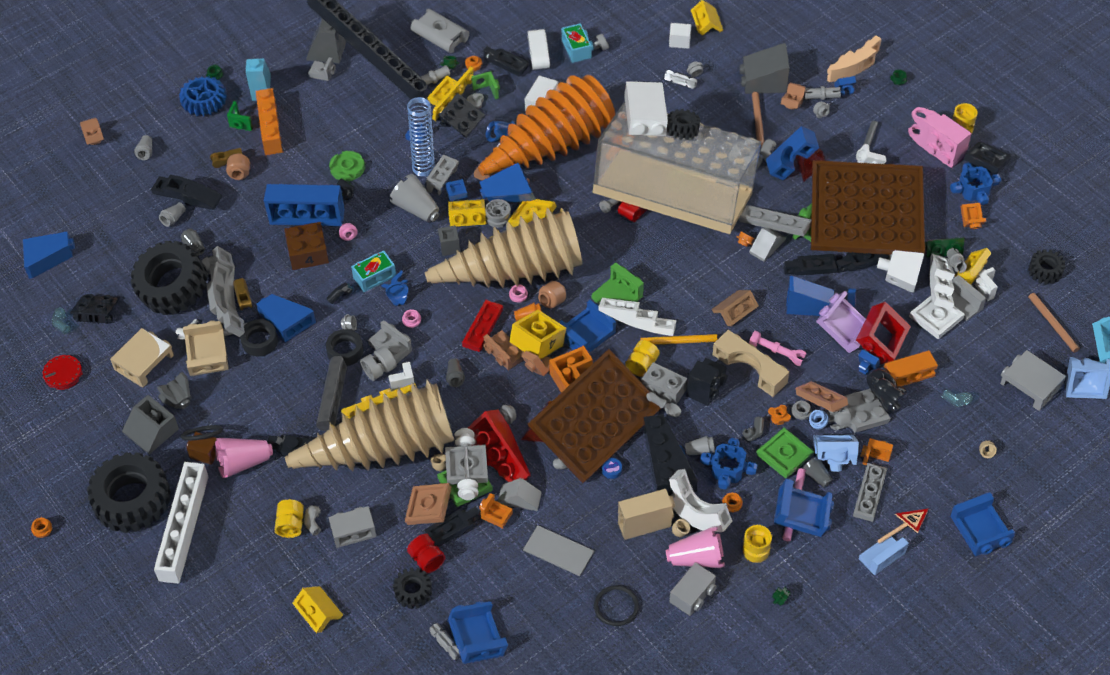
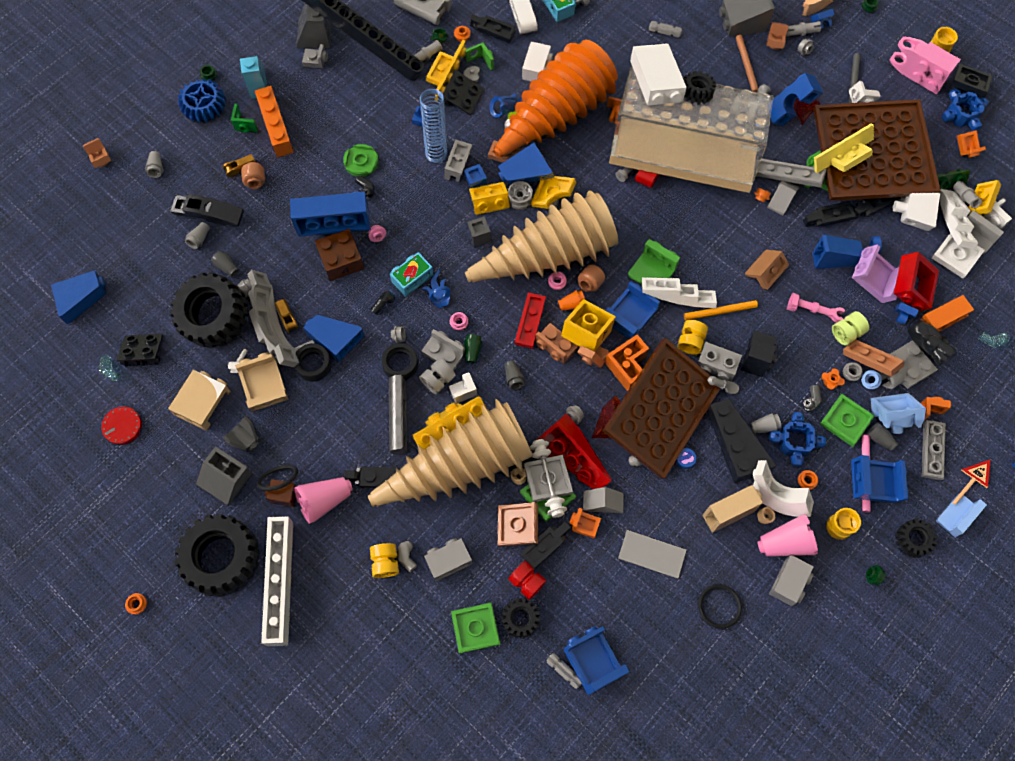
camera: 10 degrees left, 15 degrees up
yellow panel [292,586,343,633] -> none
light grey cone [390,174,440,222] -> none
light grey plate [687,62,704,77] -> none
tan arch [713,330,789,397] -> none
none -> bright green plate [451,603,500,654]
none -> dark green cone [464,334,483,363]
none -> light yellow bracket [814,124,874,173]
none -> yellowish green wheel [832,311,869,346]
none -> black tyre [895,519,938,558]

